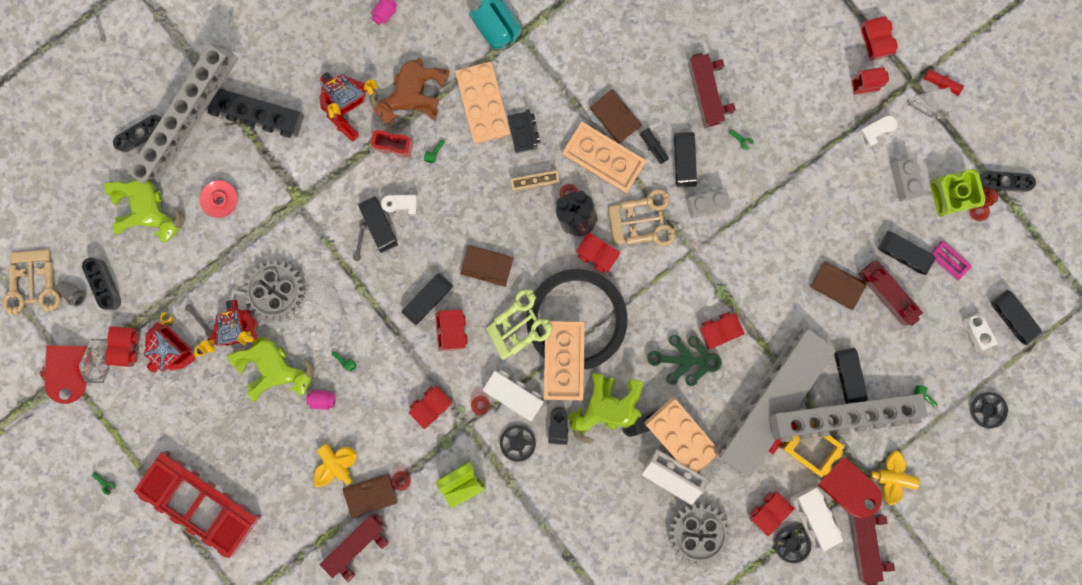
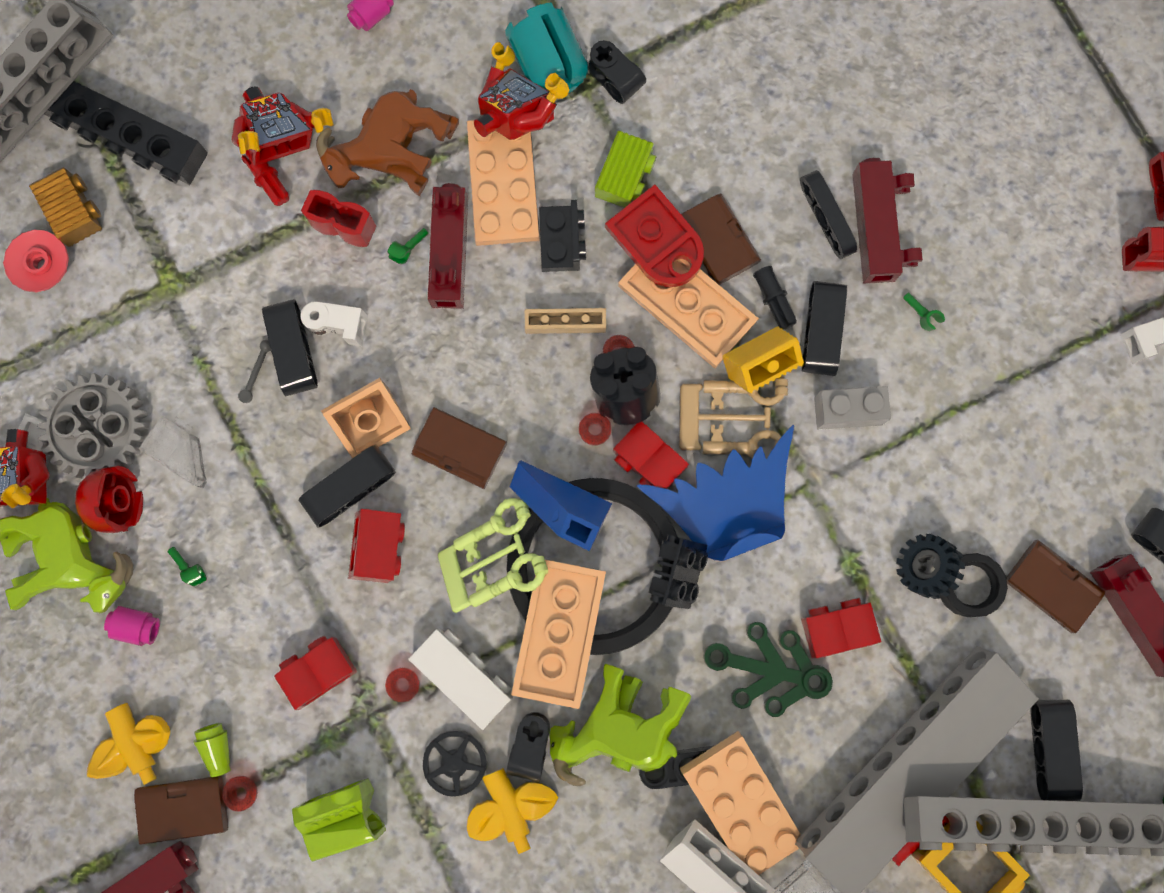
camera: 10 degrees right, 5 degrees down
none -> pearl gold brick [29,167,102,247]
none -> red cylinder [75,466,143,533]
none -> lime cone [193,723,231,777]
none -> light nougat slope [321,378,411,459]
none -> dark red brick [428,183,468,309]
none -> yellow plant [467,768,558,854]
none -> torso [474,42,569,140]
none -> blue slope [510,460,612,551]
none -> clear red plate [579,413,611,446]
none -> black piece [588,40,646,104]
none -> lime brick [595,131,657,208]
none -> red tile [605,184,704,287]
none -> blue piece [636,425,794,561]
none -> black hinge [648,534,708,609]
none -> yellow brick [722,326,804,393]
none -> black beam [800,170,857,259]
none -> black bush [896,534,965,599]
none -> black tyre [939,553,1008,617]

